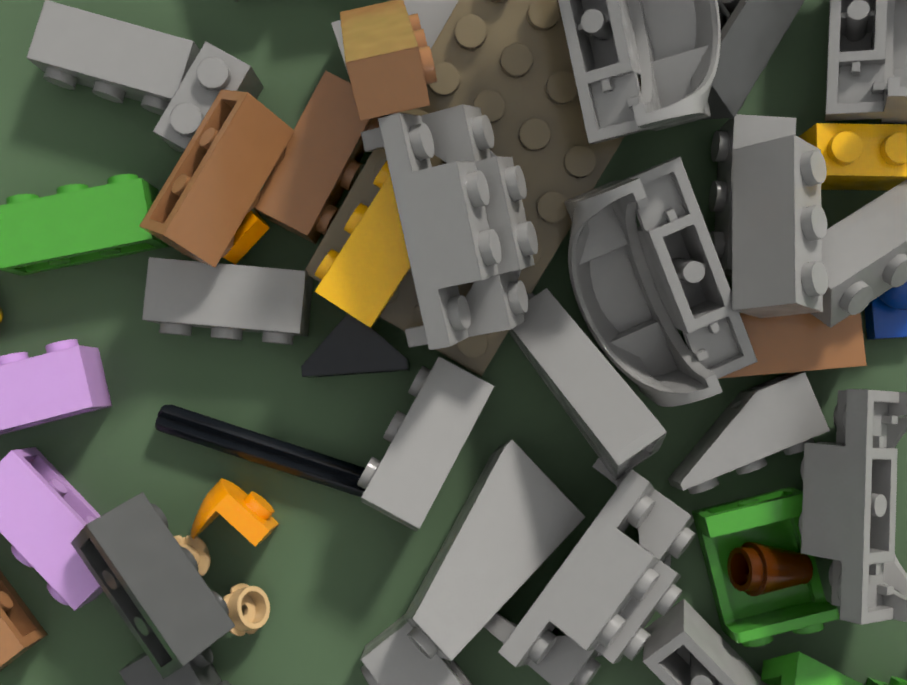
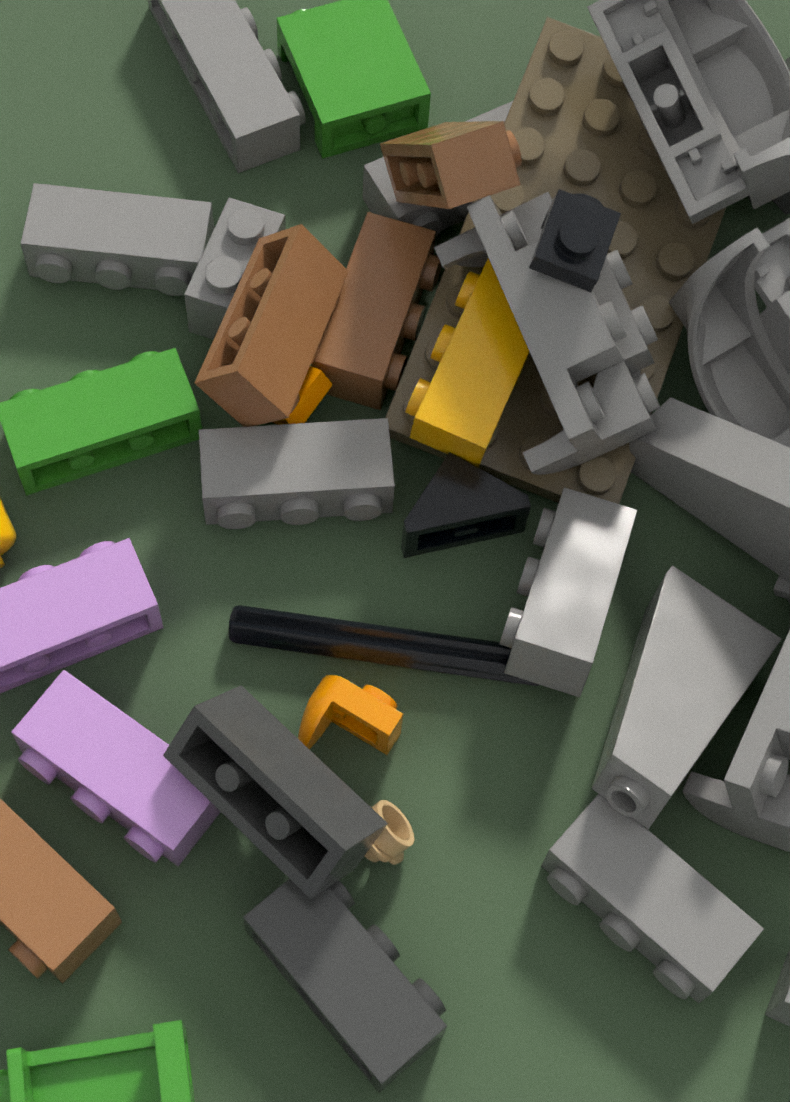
camera: 15 degrees left, 20 degrees down
none -> black bracket [529,189,621,292]

